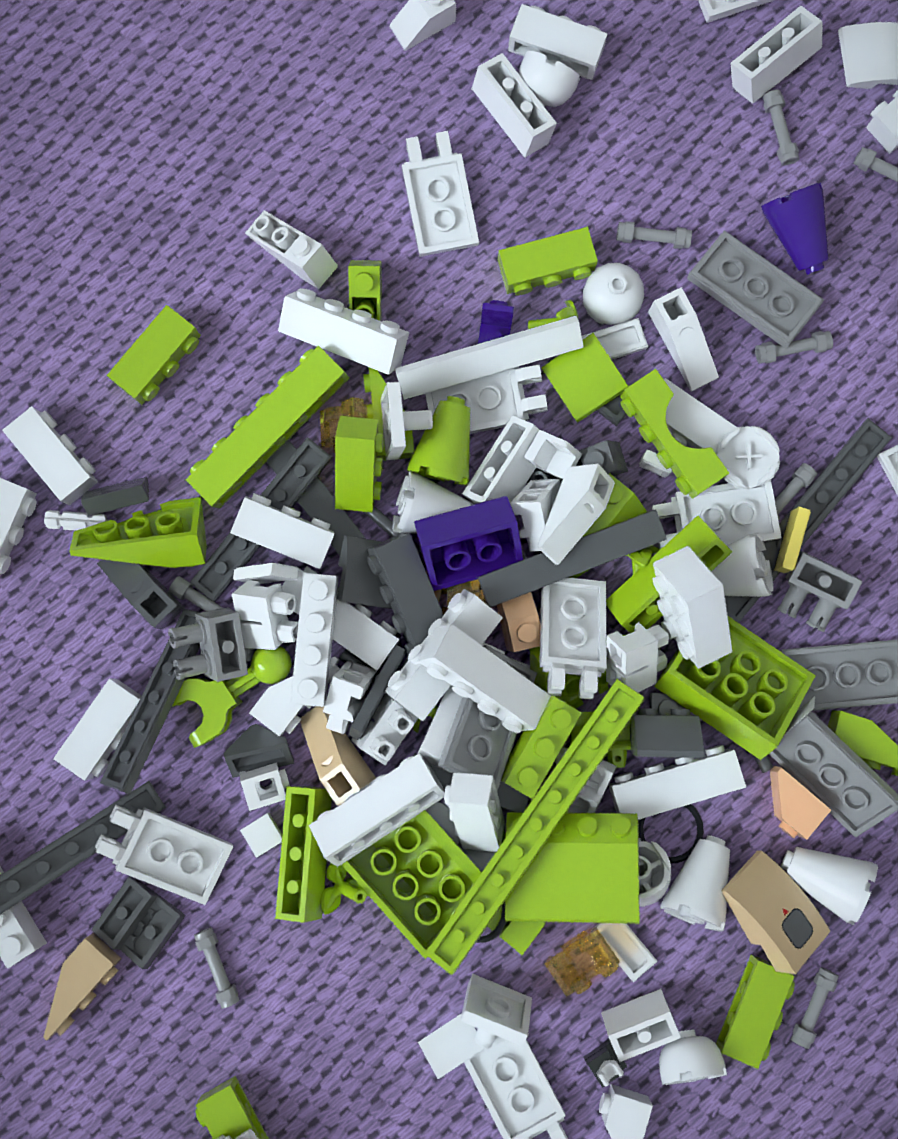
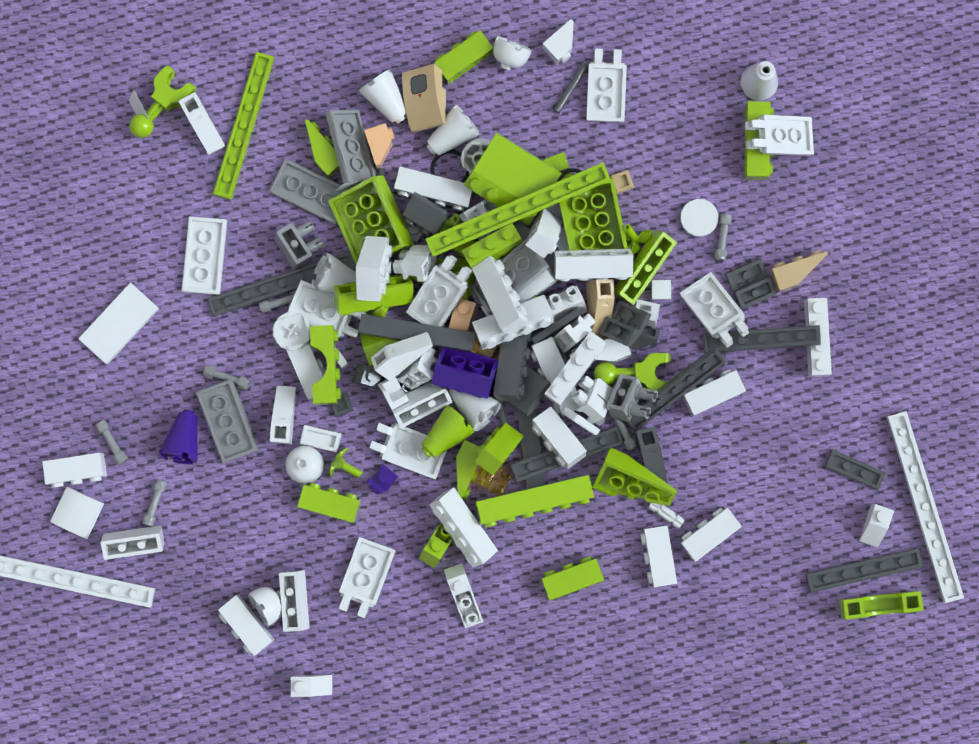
camera: 145 degrees left, 0 degrees up
dark grey slope [81,477,149,516] -> none
white tile [381,382,433,460] -> none
white tile [395,316,584,400] -> none
white sticker [418,1013,484,1079] -> none
white tile [461,974,532,1048] -> none
lime slope [541,333,629,423] -> none
clear yellow cylinder [544,927,621,997] -> none
pearl dark grey piece [584,1039,627,1088] -> none
white tile [591,923,657,982] -> none
white brick [601,989,681,1062] -> none
light grey bar [616,221,692,249] -> none
light yellow tile [774,507,811,573] -> none
light grey bar [791,967,839,1049] -> none
none -> dark grey bar [553,62,589,114]
none -> dark grey slope [599,300,652,347]
none -> tan tile [610,170,634,194]
none -> white tile [680,199,718,237]

